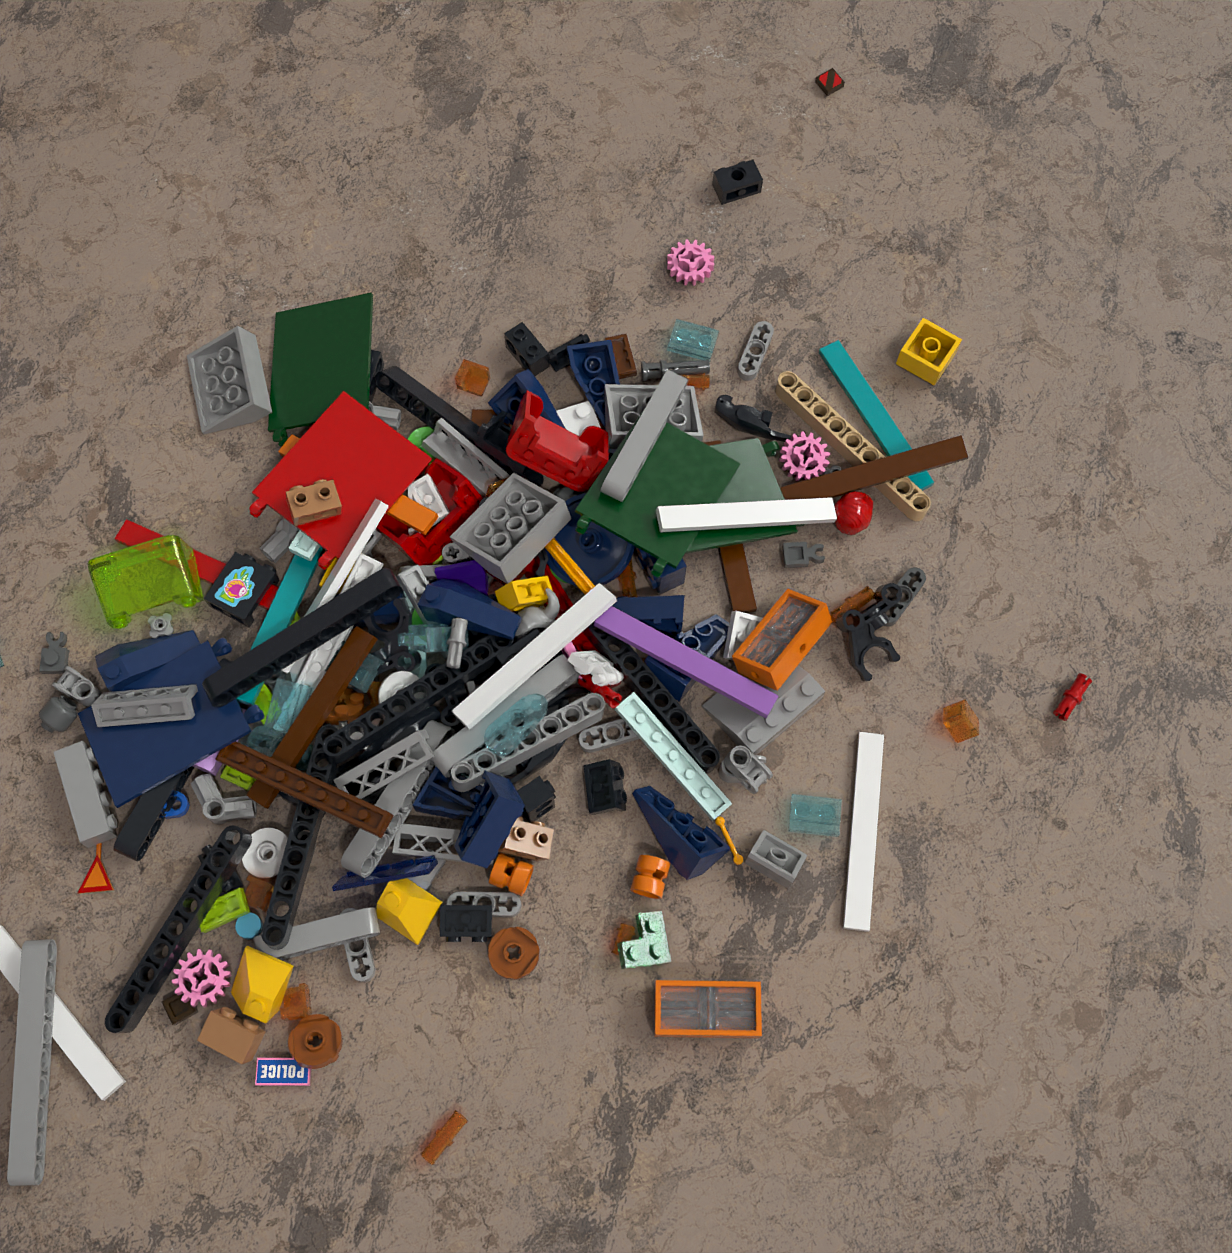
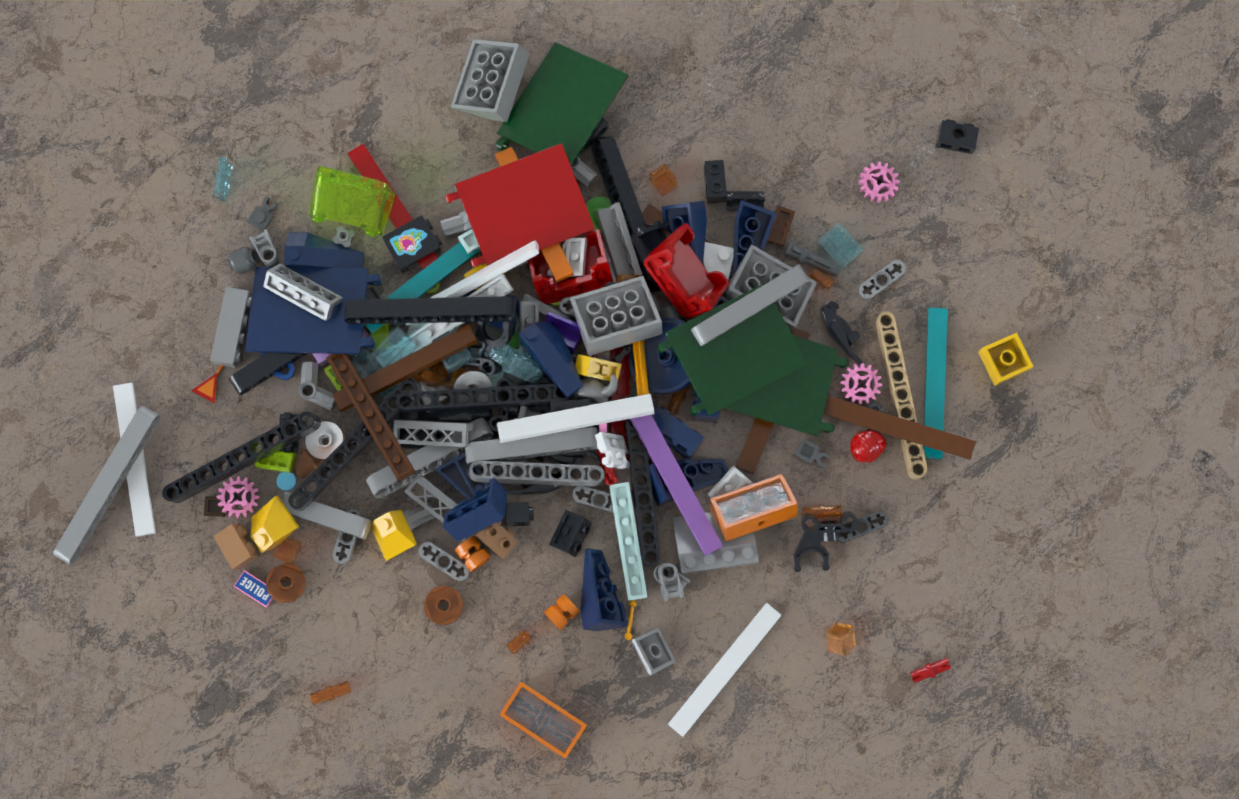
camera: 30 degrees right, 10 degrees up
medium nougat brick [286,479,342,526] -> none
clear blue windscreen [332,855,438,892] -> none
black bracket [440,905,493,942] -> none
light grey axle [447,618,468,668] -> none
clear light blue piece [484,693,548,756] -> none
clear green plate [617,911,672,970] -> none
white tile [656,498,837,532] -> none
clear light blue plate [788,794,842,837] -> none
dark brown tile [815,68,845,96] -> none

